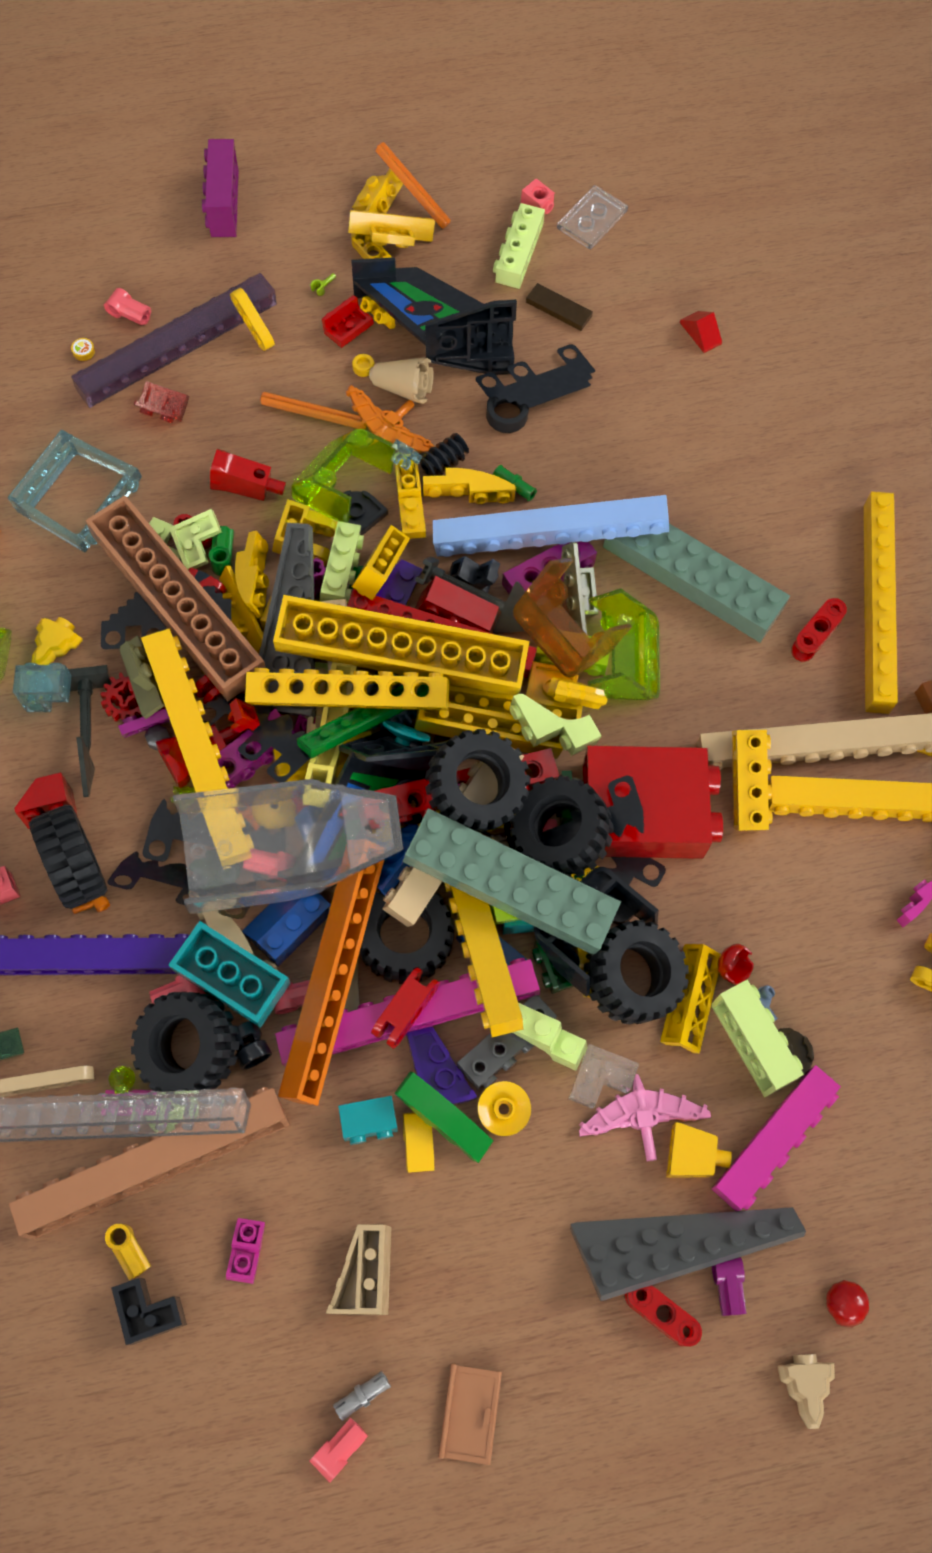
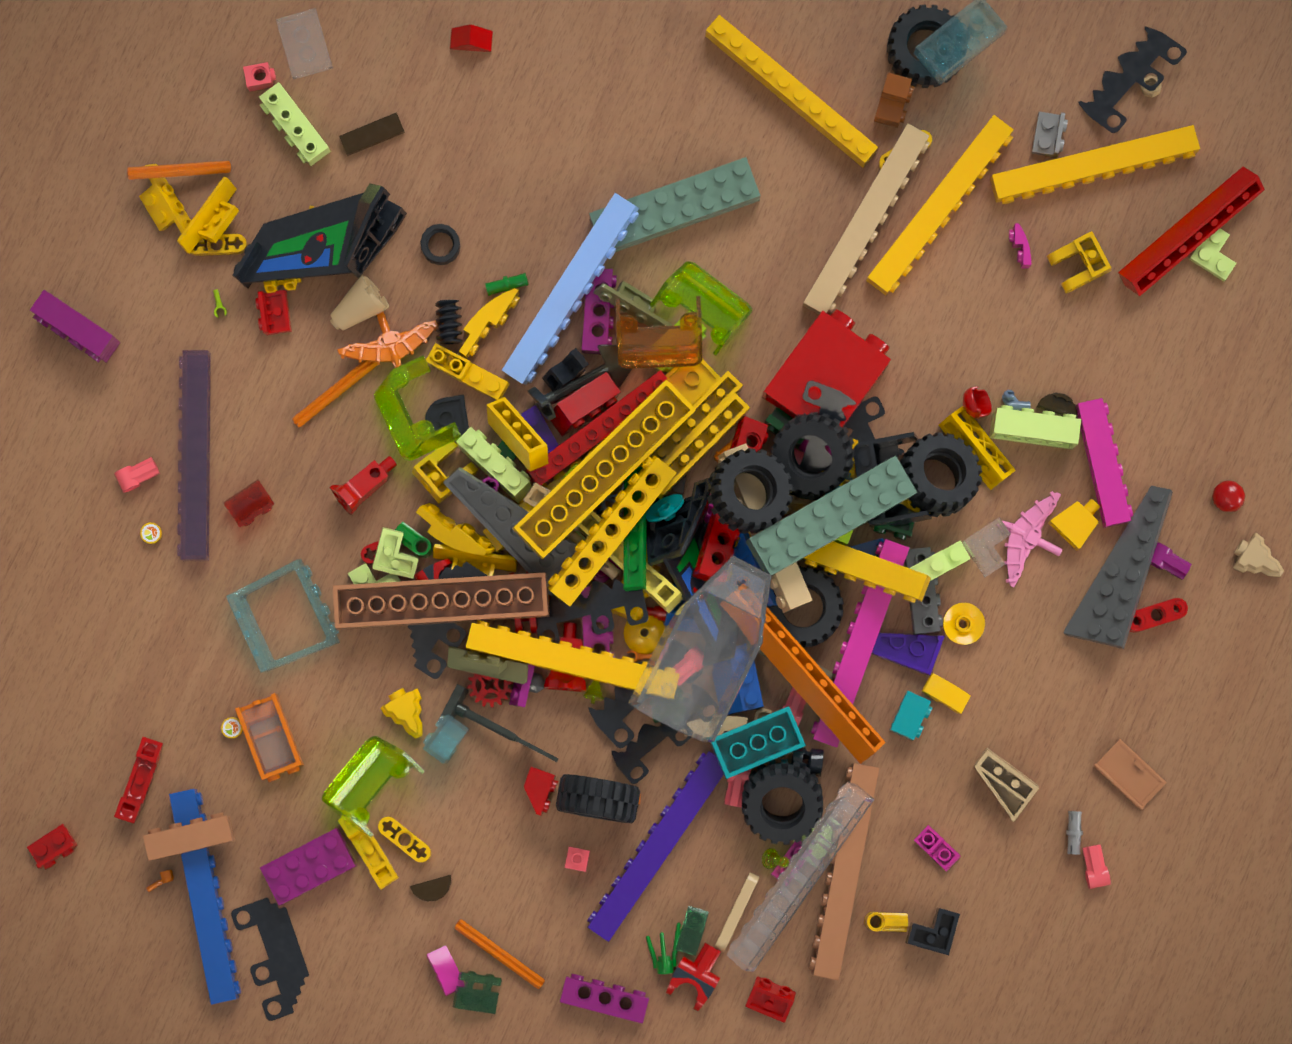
camera: 50 degrees left, 15 degrees up
red tile [228,698,260,733] -> none
yellow beam [230,288,275,351] -> none
yellow tile [352,354,374,377] -> none
red piece [371,967,440,1049] -> none
clear light blue tile [391,439,422,470] -> none
green slope [394,1071,493,1163] -> none
black piece [476,344,595,408] -> none
yellowish green arch [510,694,601,756] -> none
yellow rock [547,677,608,710] -> none
yellow brick [732,730,773,831] -> none
red piece [791,598,847,662] -> none

